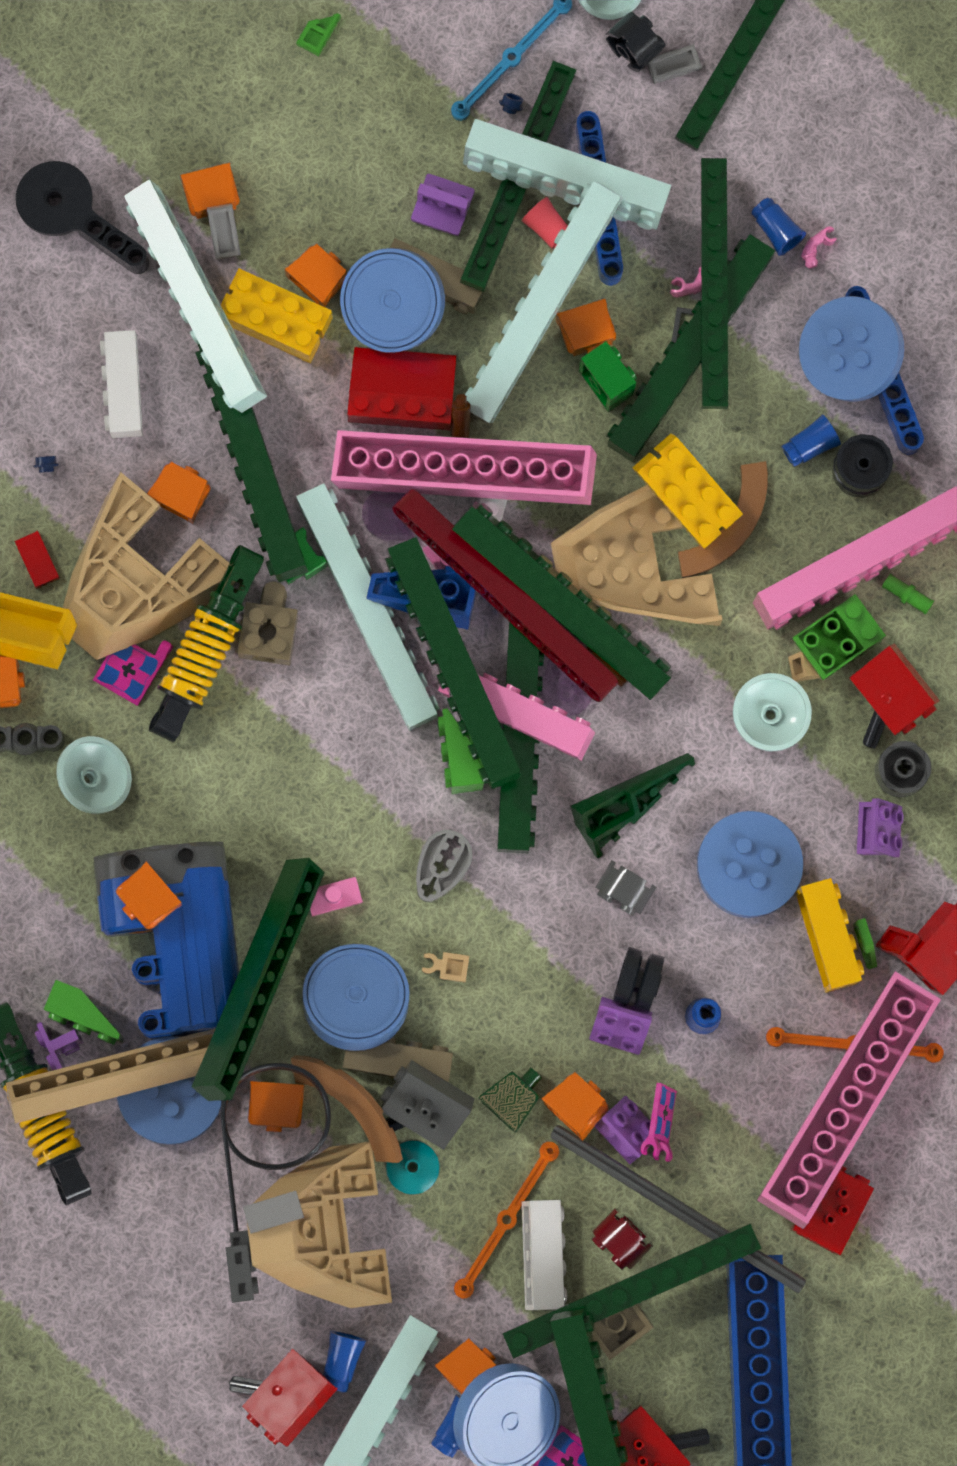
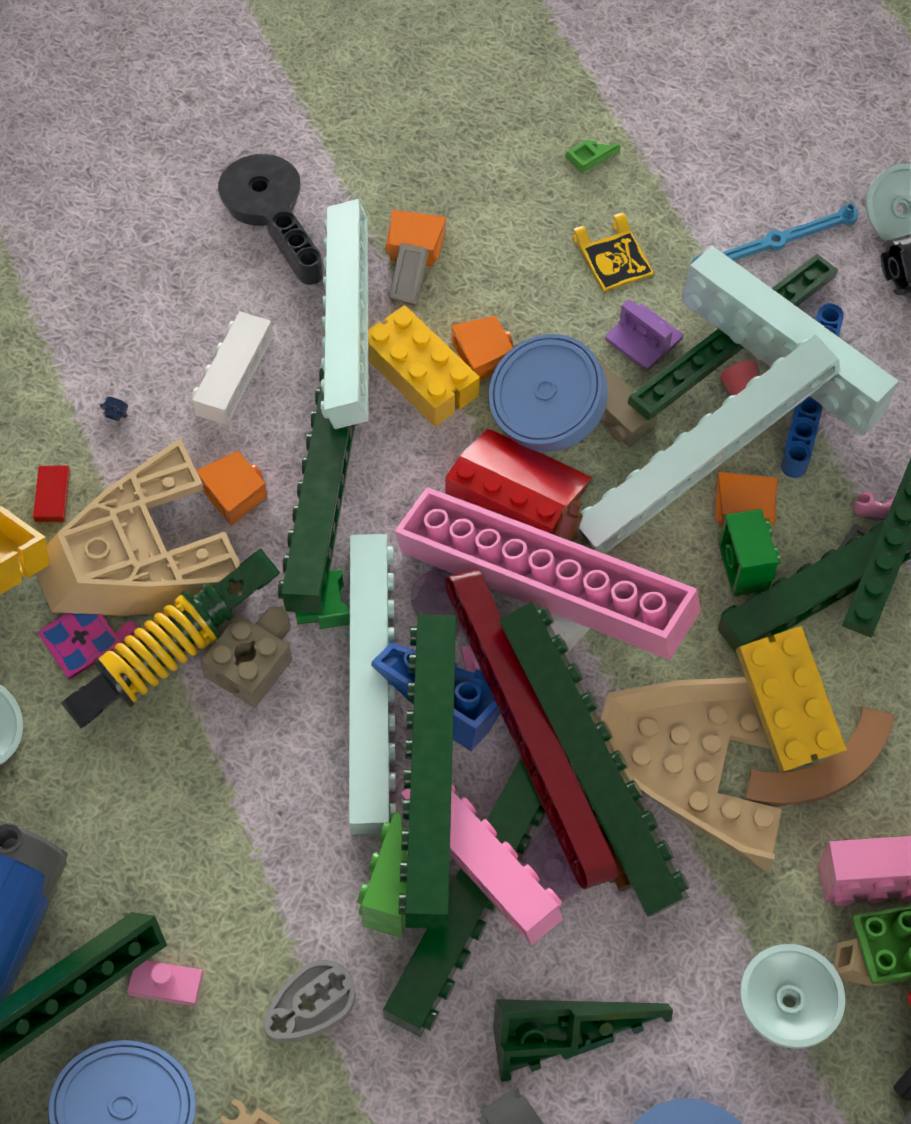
camera: 30 degrees right, 20 degrees down
dark blue plate [499,93,523,114] -> none
none -> flag [573,213,654,292]

